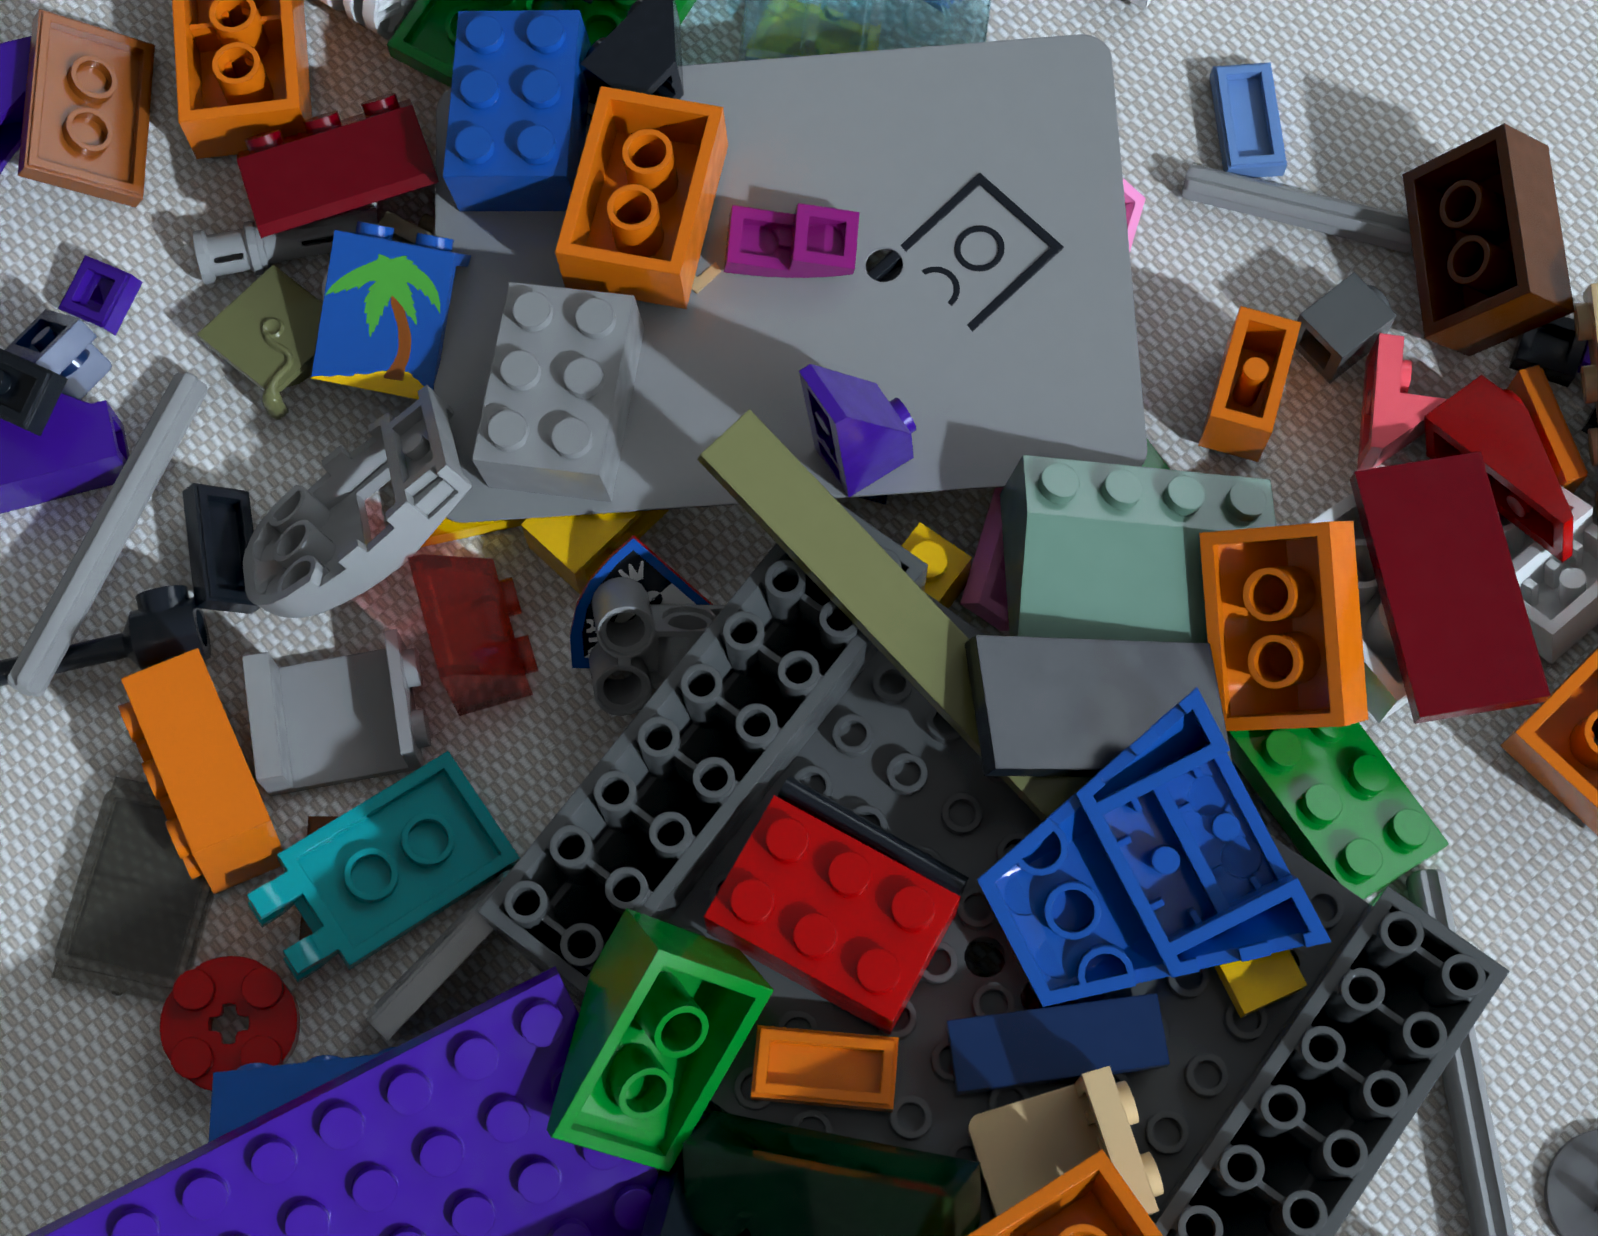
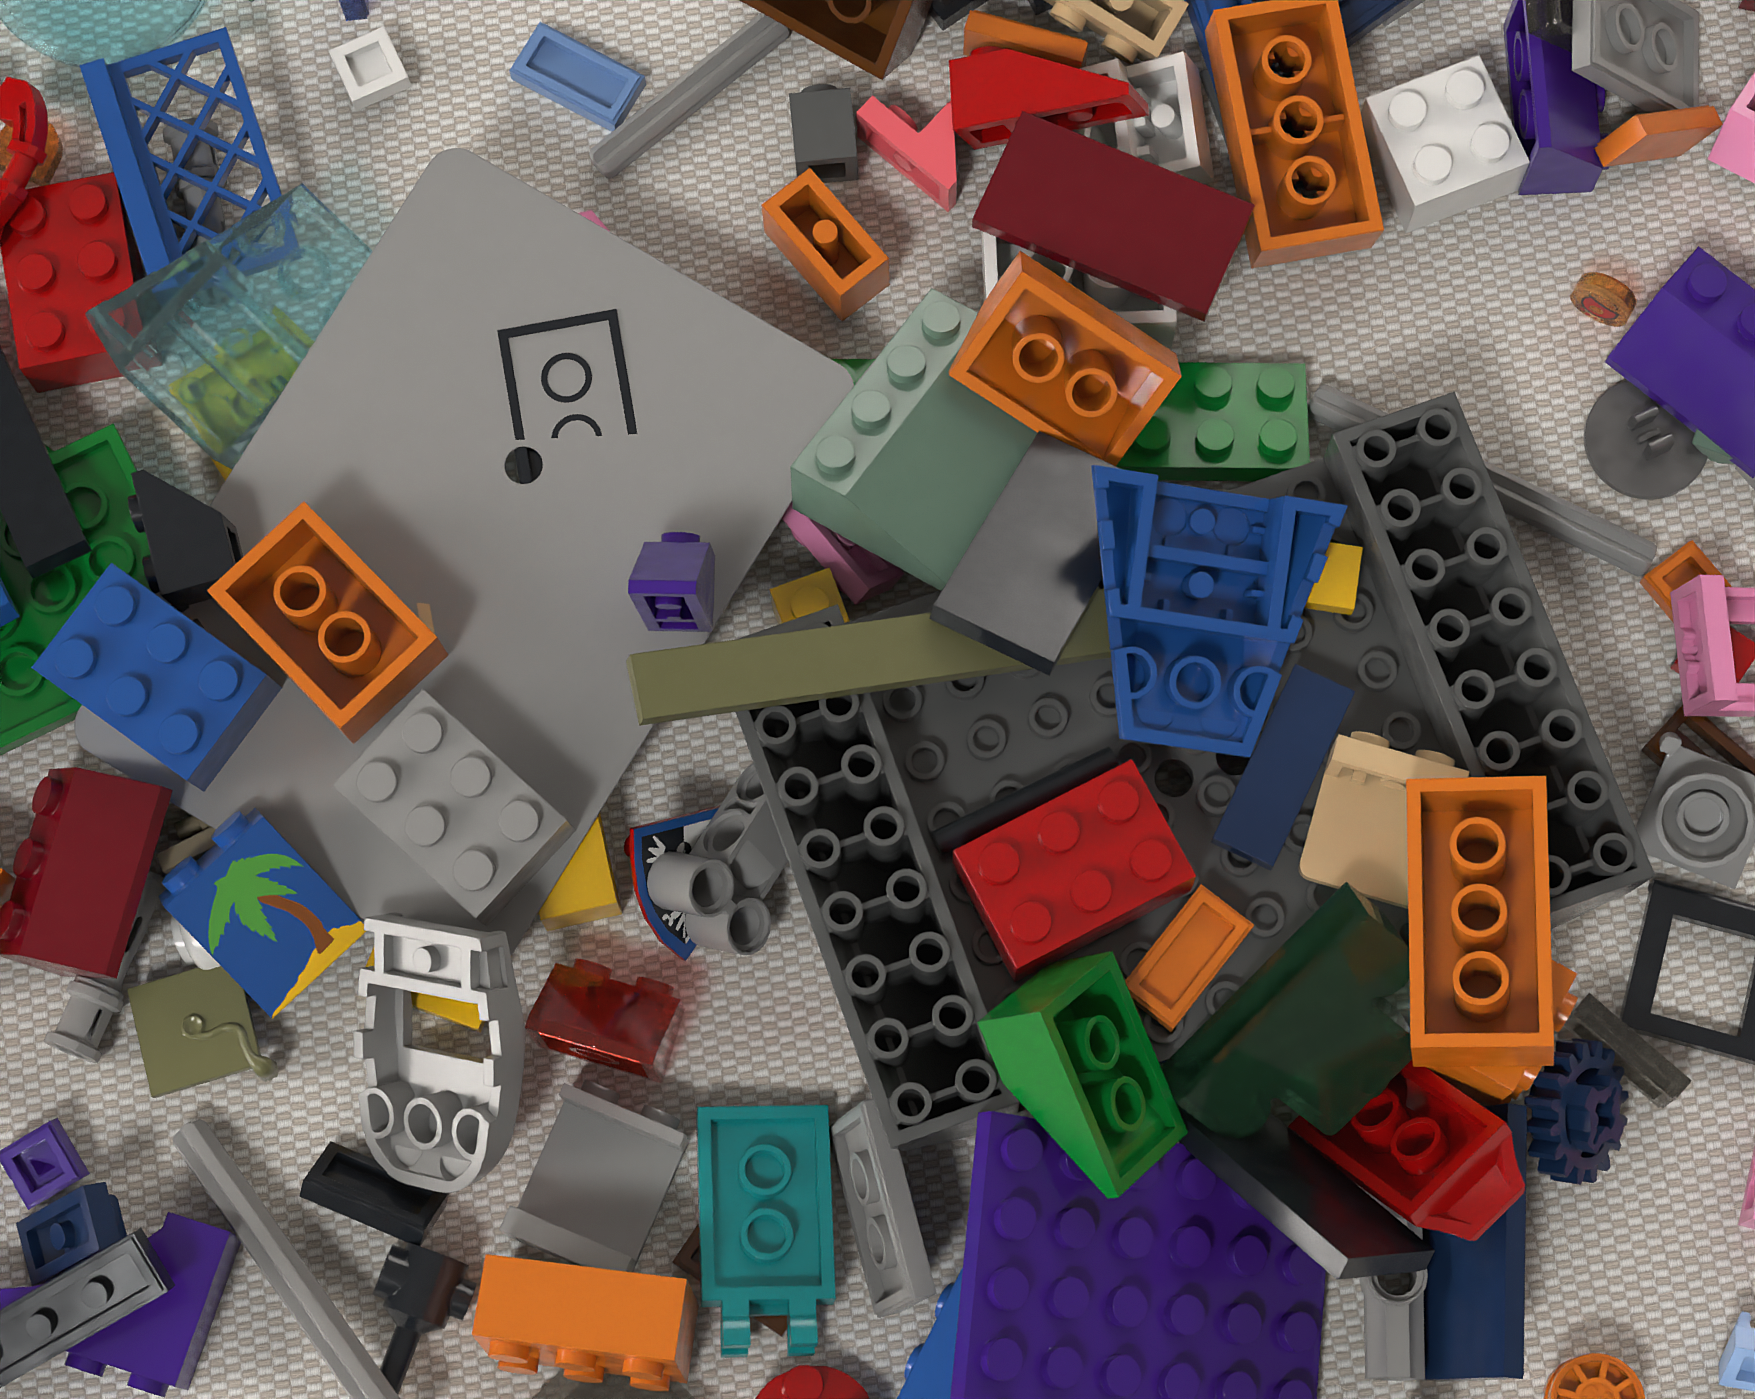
camera: 55 degrees left, 5 degrees up
magenta slope [724,203,860,278] -> none

